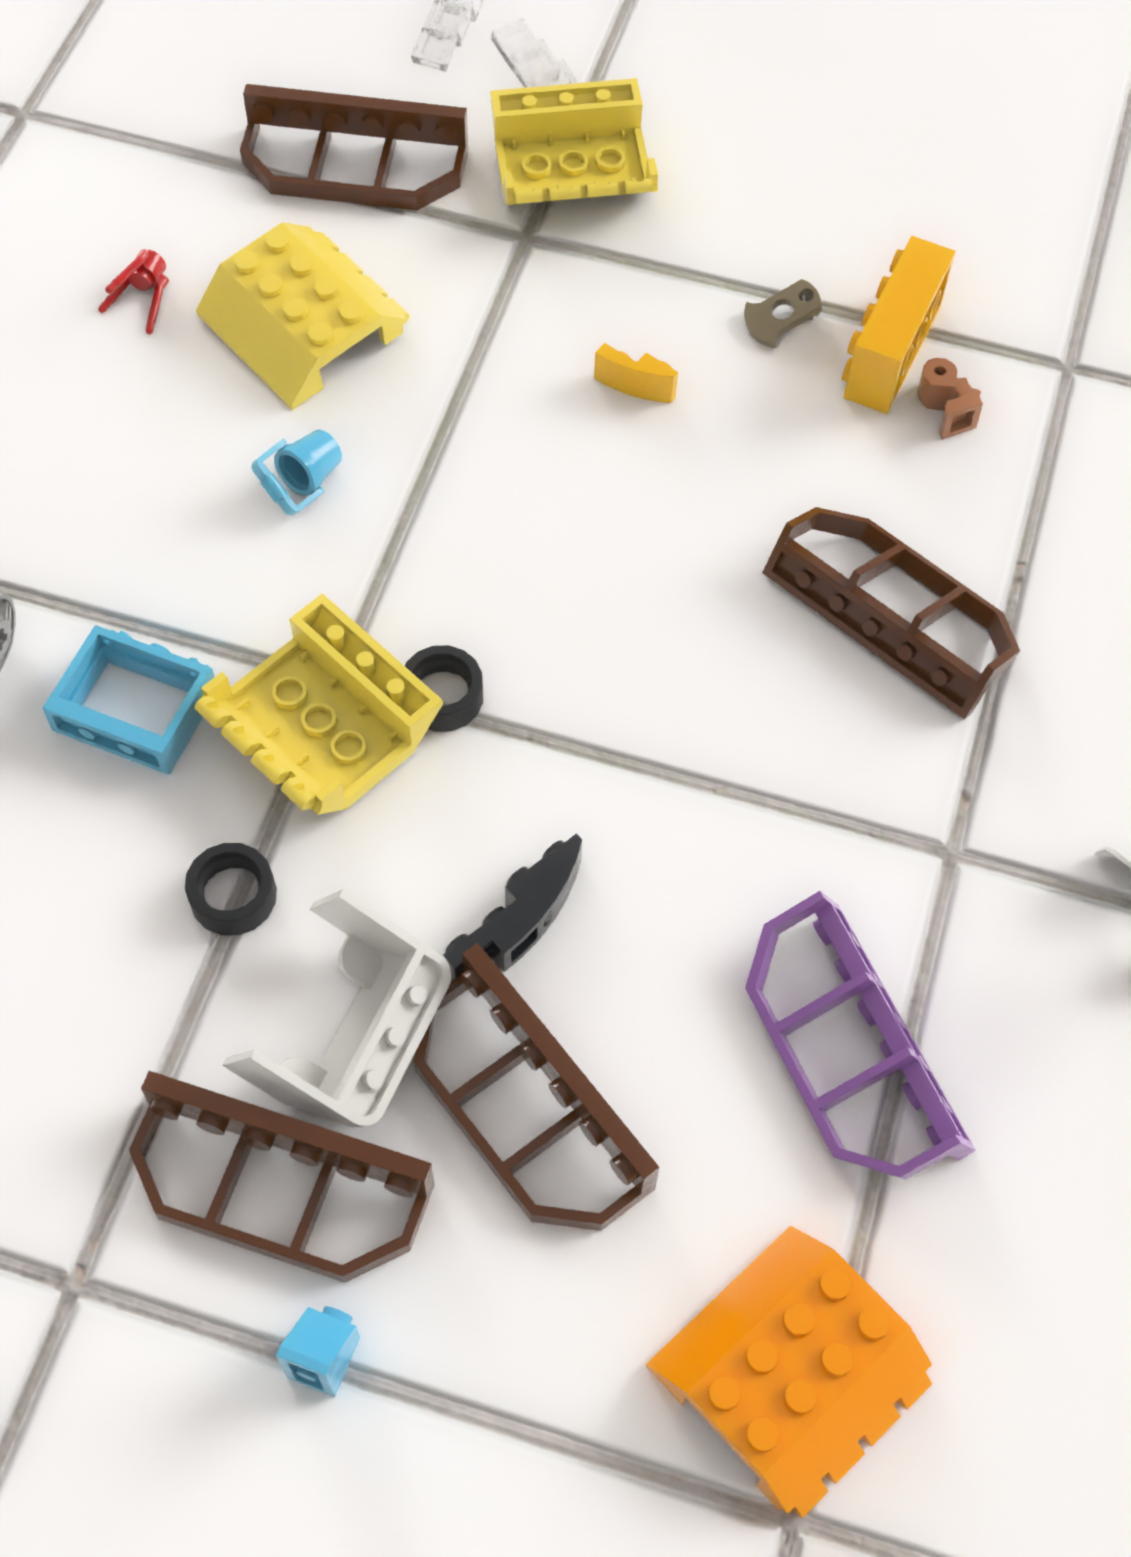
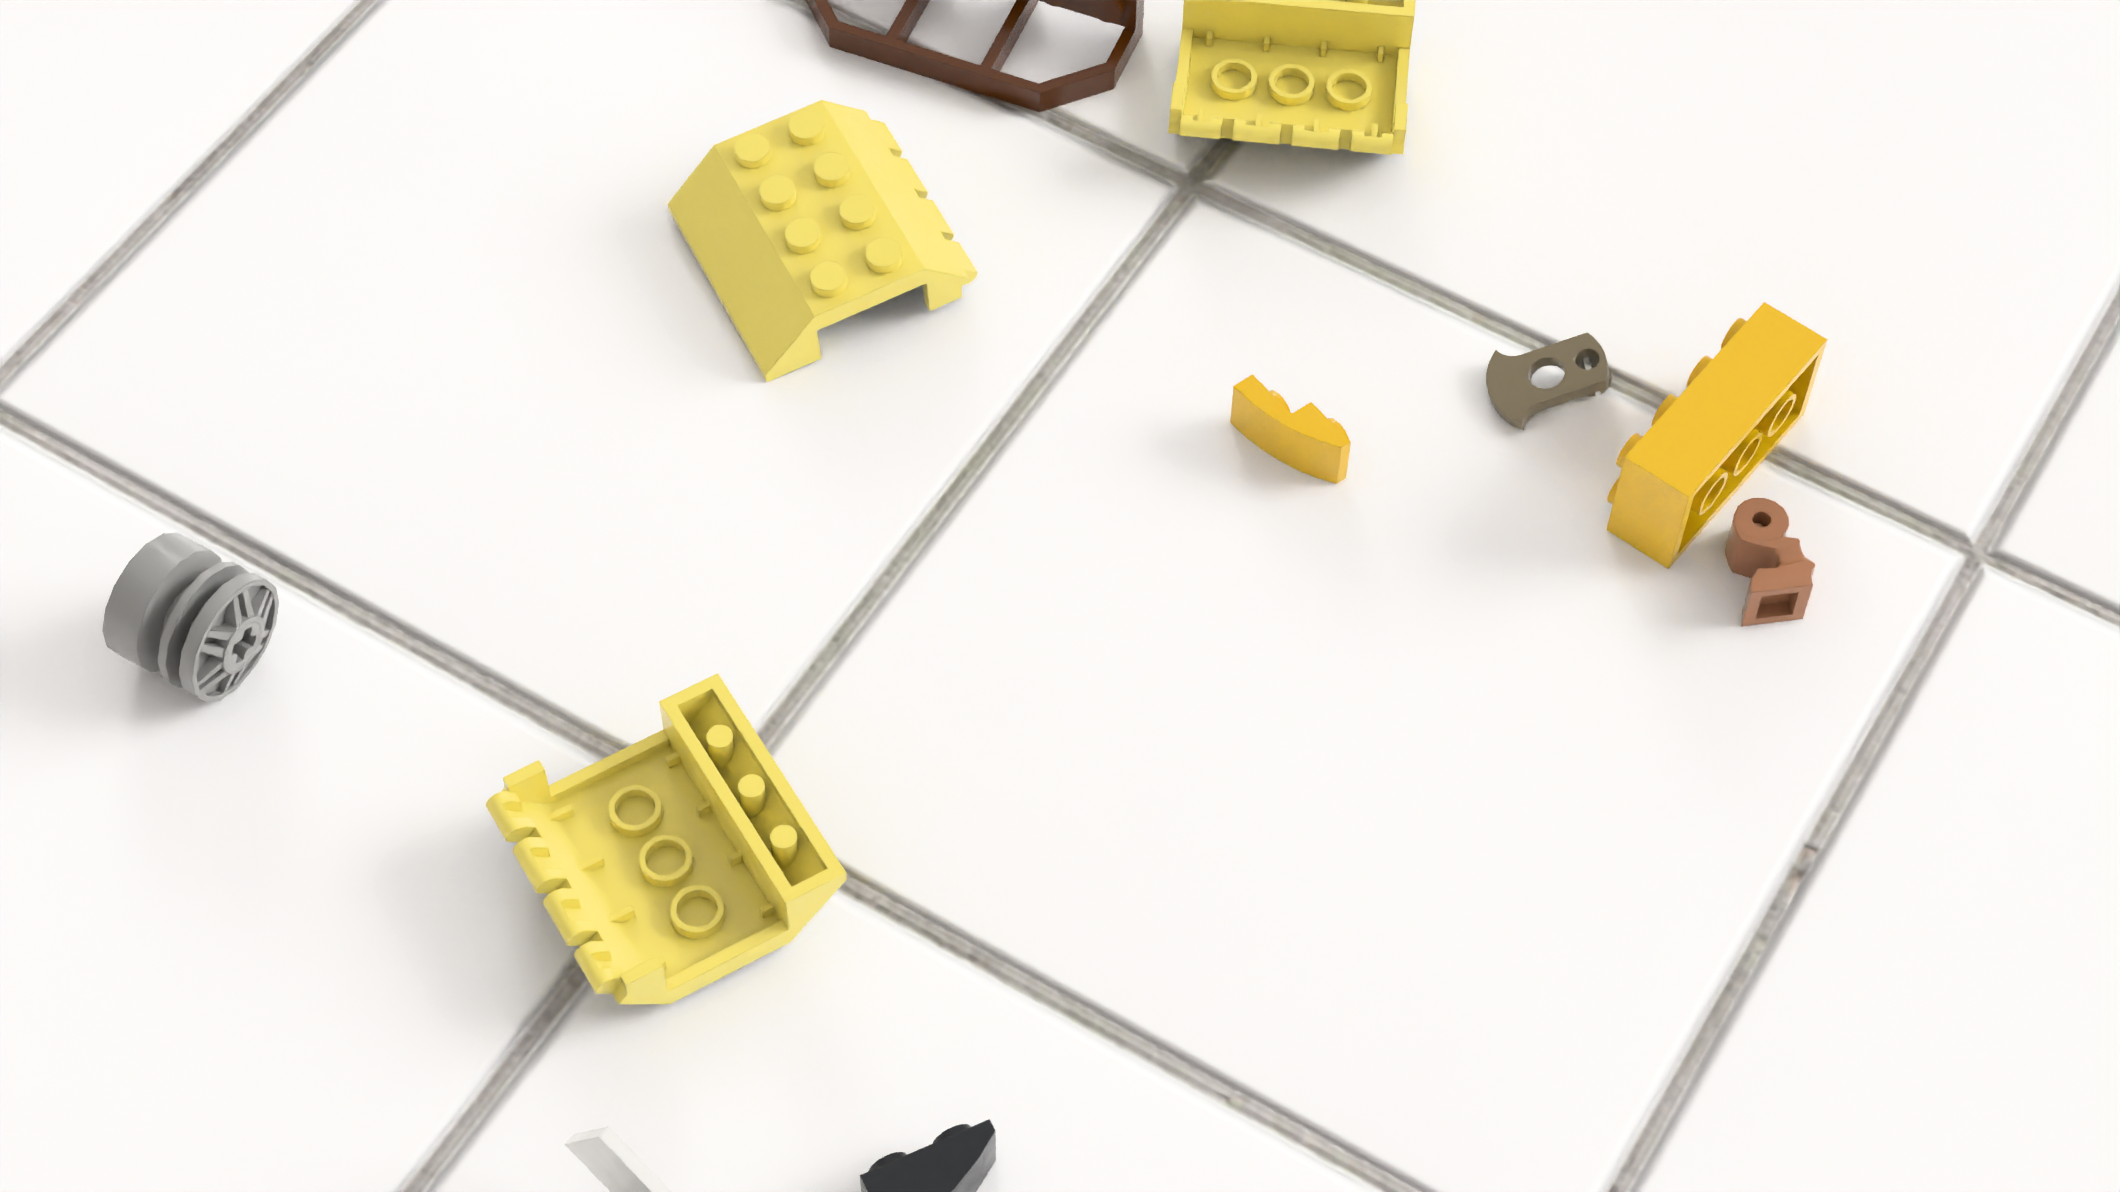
camera: 15 degrees right, 5 degrees down
medium azure window [43,625,214,775] -> none
red plant [98,249,169,334] -> none
black tyre [184,843,277,935] -> none
medium azure piece [251,429,342,516] -> none
black tyre [405,645,483,732] -> none
reddish brown plate [762,507,1020,720] -> none

